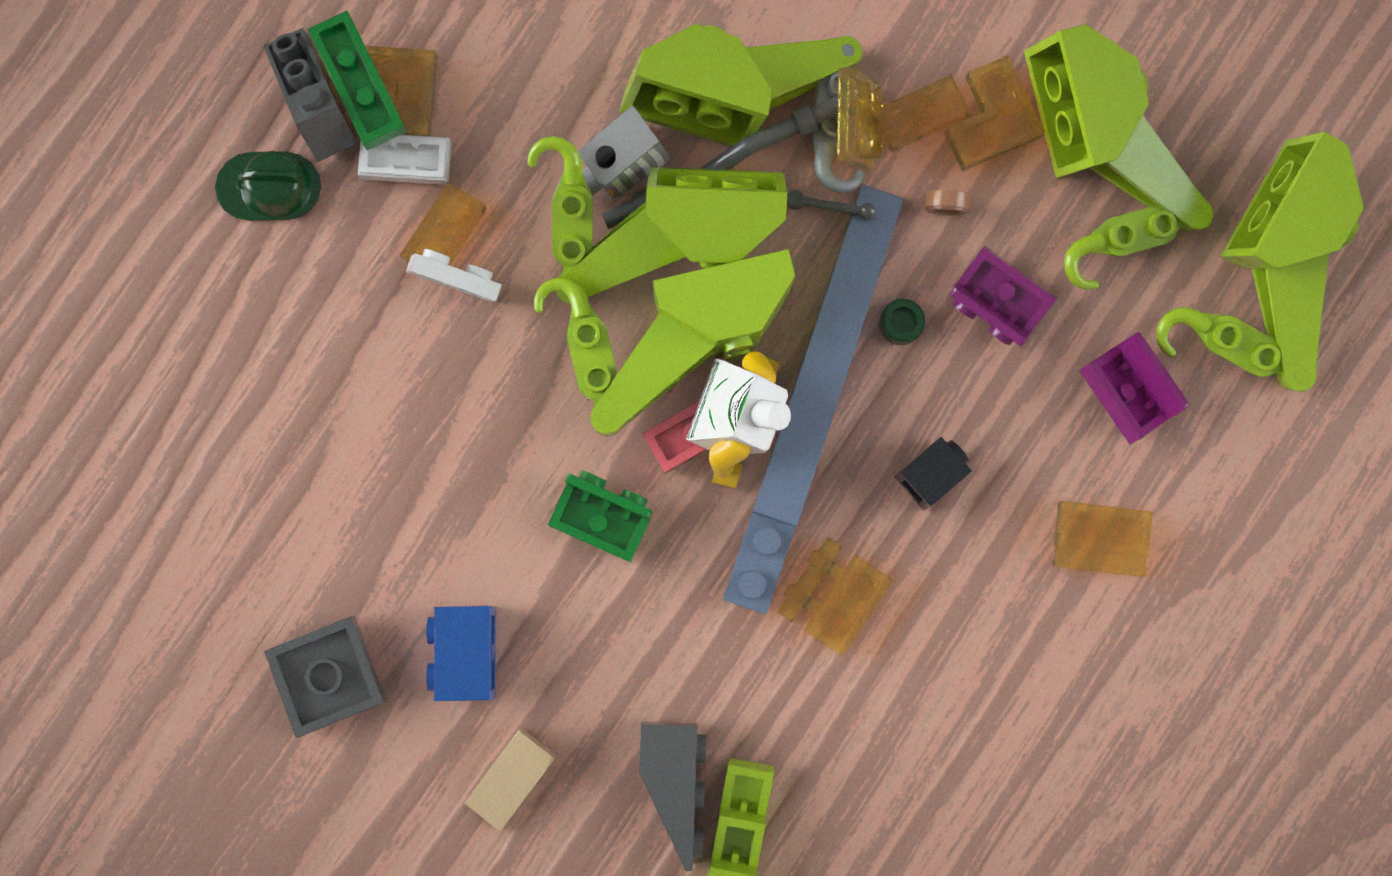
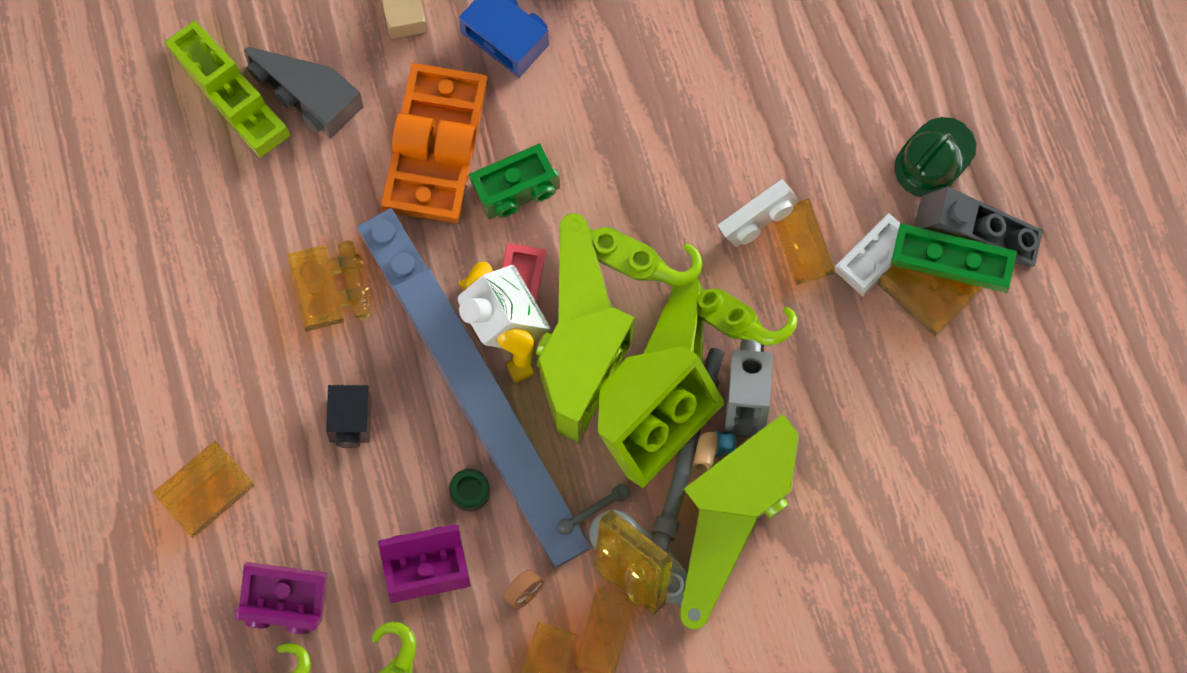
camera: 135 degrees right, 10 degrees down
none -> orange plate [381,63,488,224]
none -> light nougat arm [692,430,737,474]

